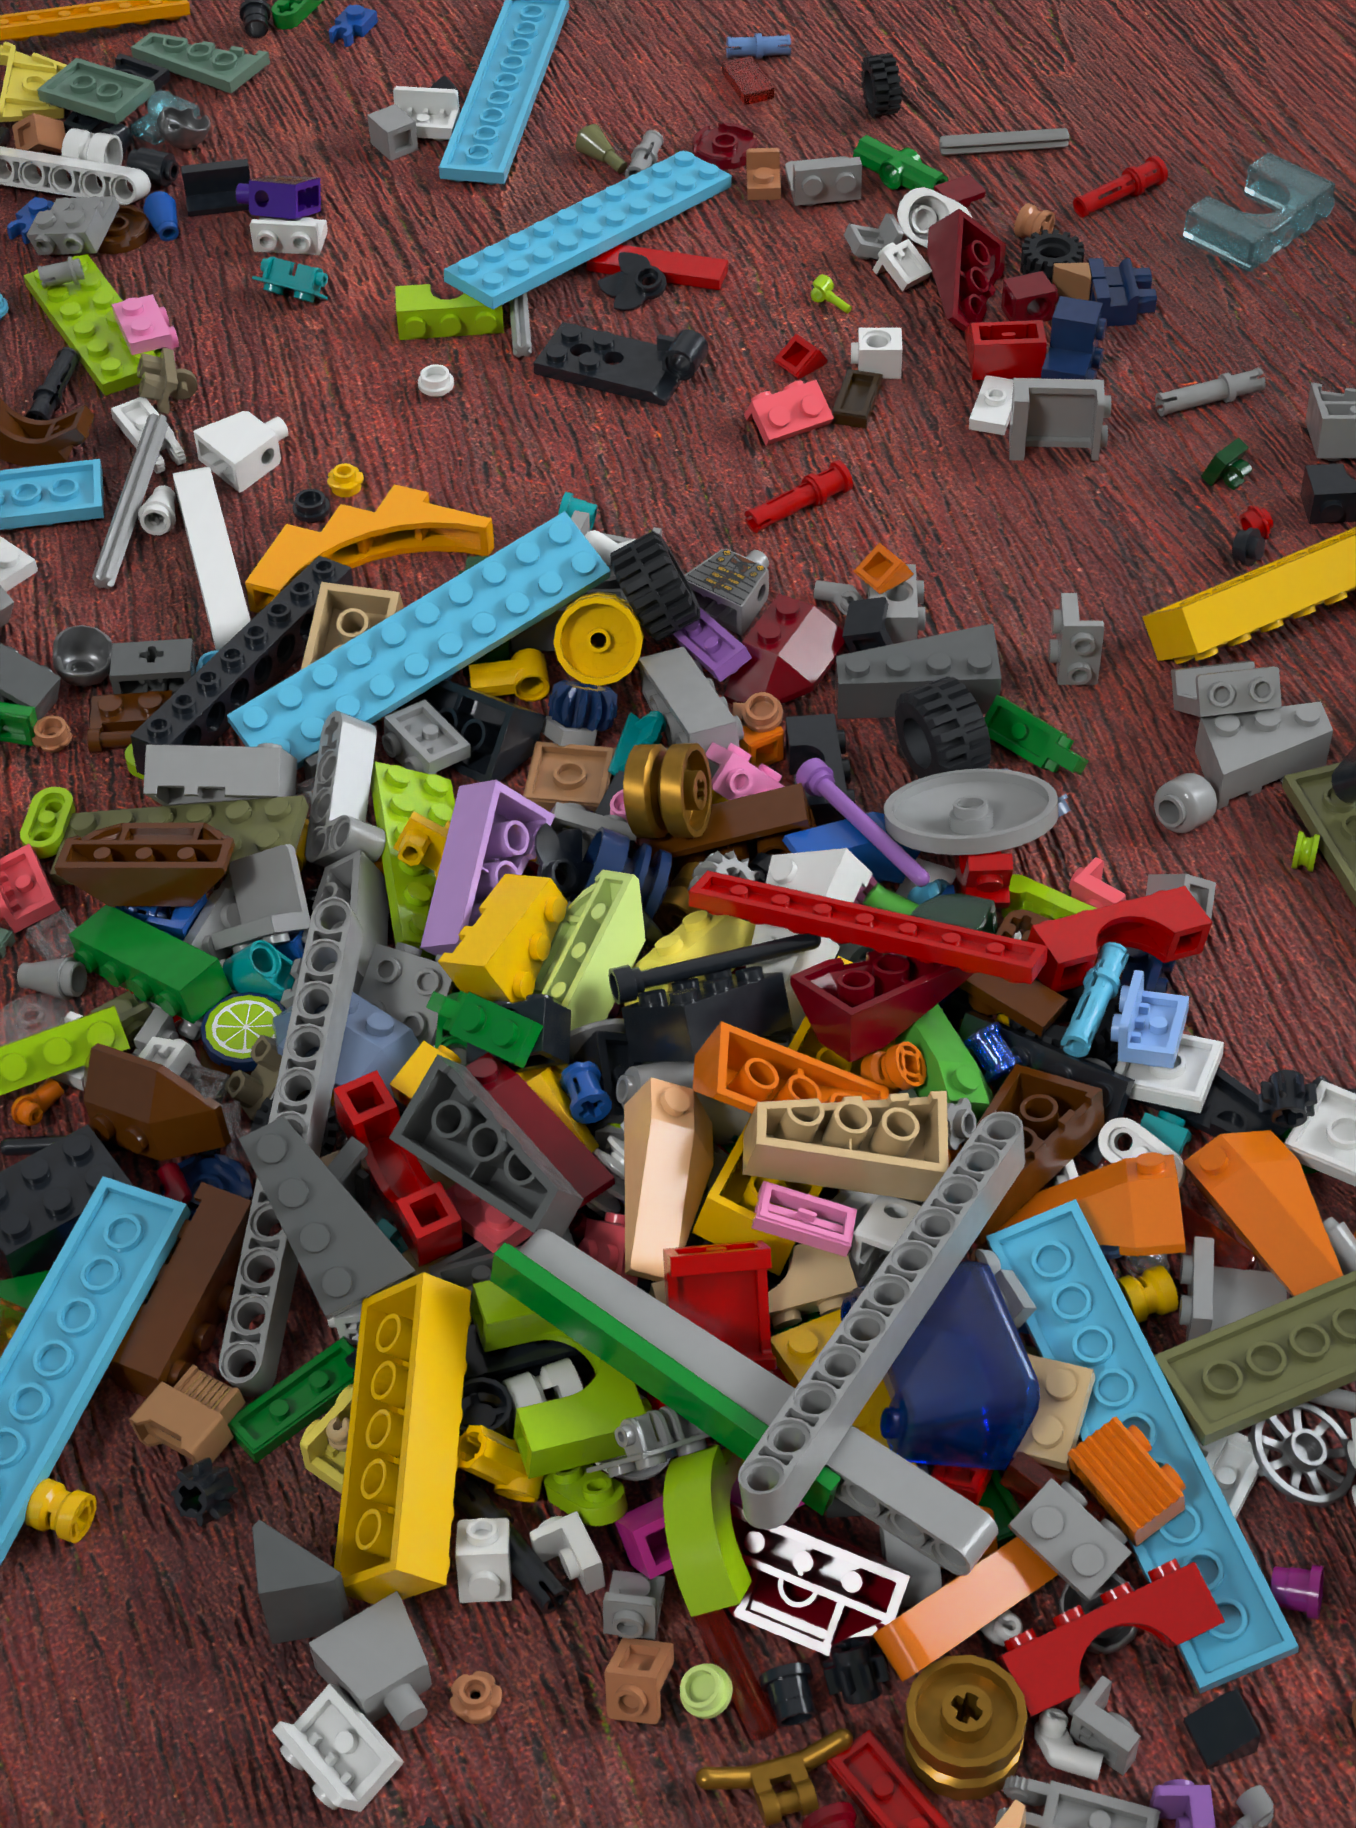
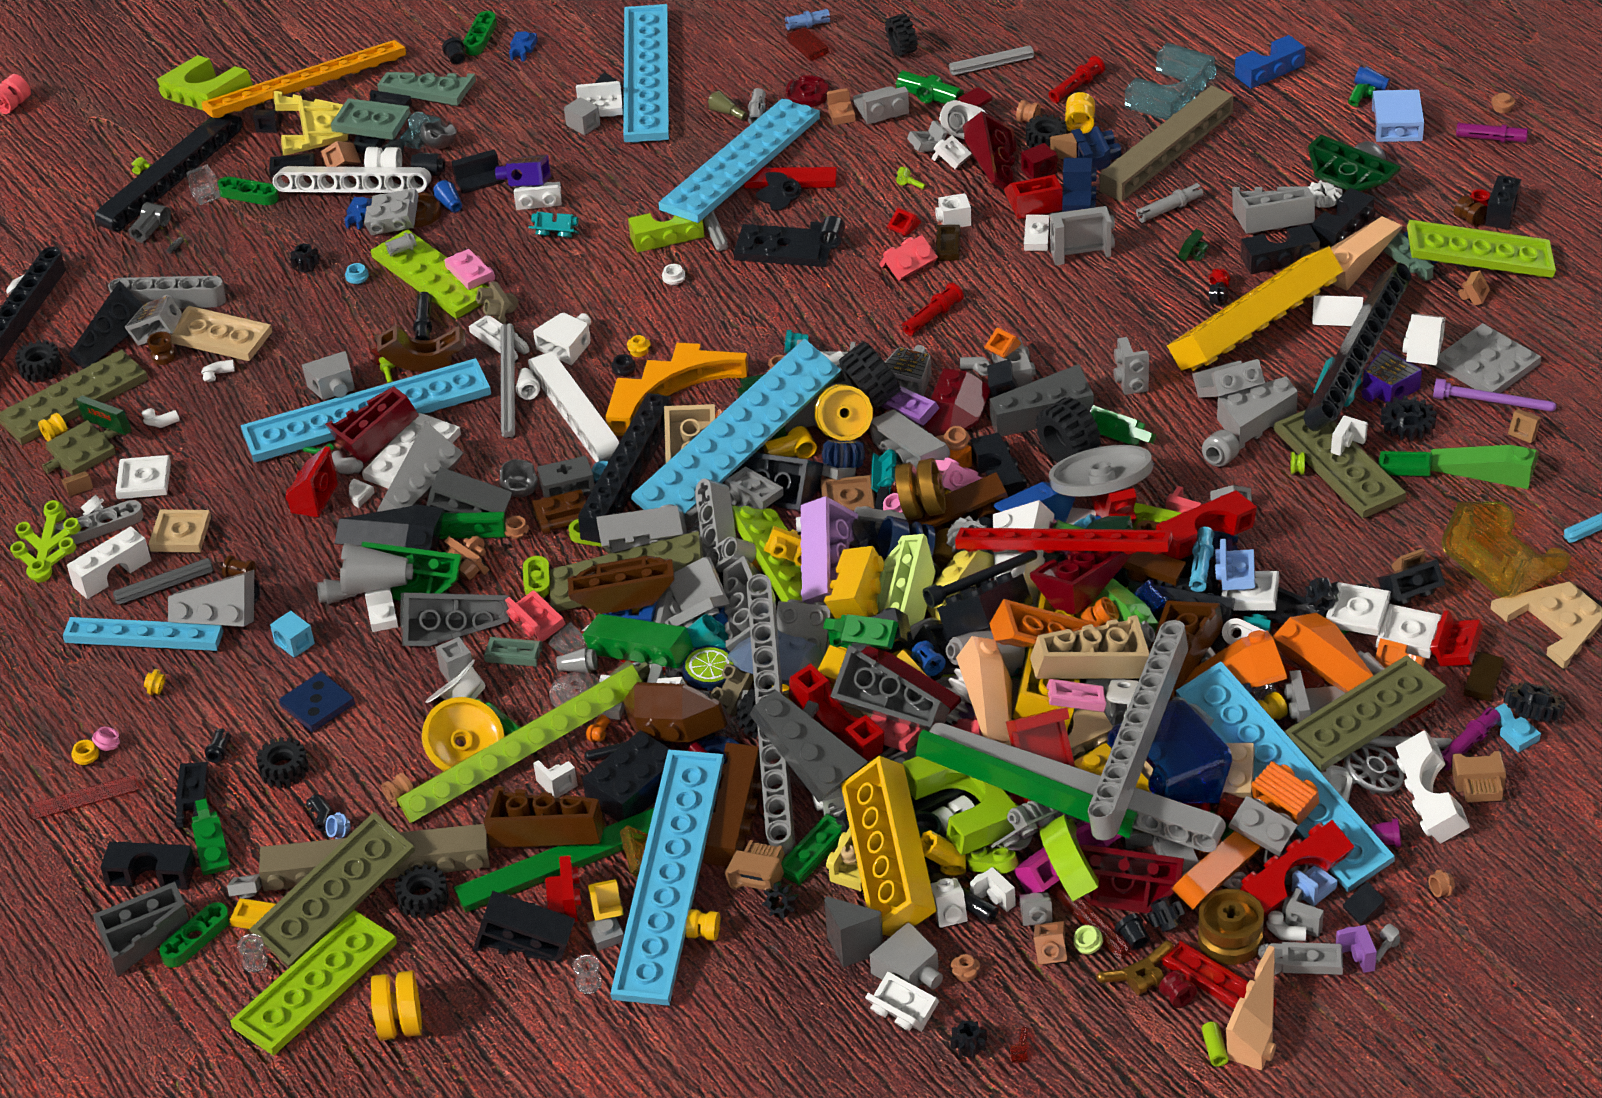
camera: 10 degrees left, 5 degrees down
medium lavender piece [796,758,930,887] -> none
none -> yellow wheel [1065,92,1095,133]
none -> dark tan brick [1099,85,1233,202]
none -> light blue bracket [1291,866,1337,906]

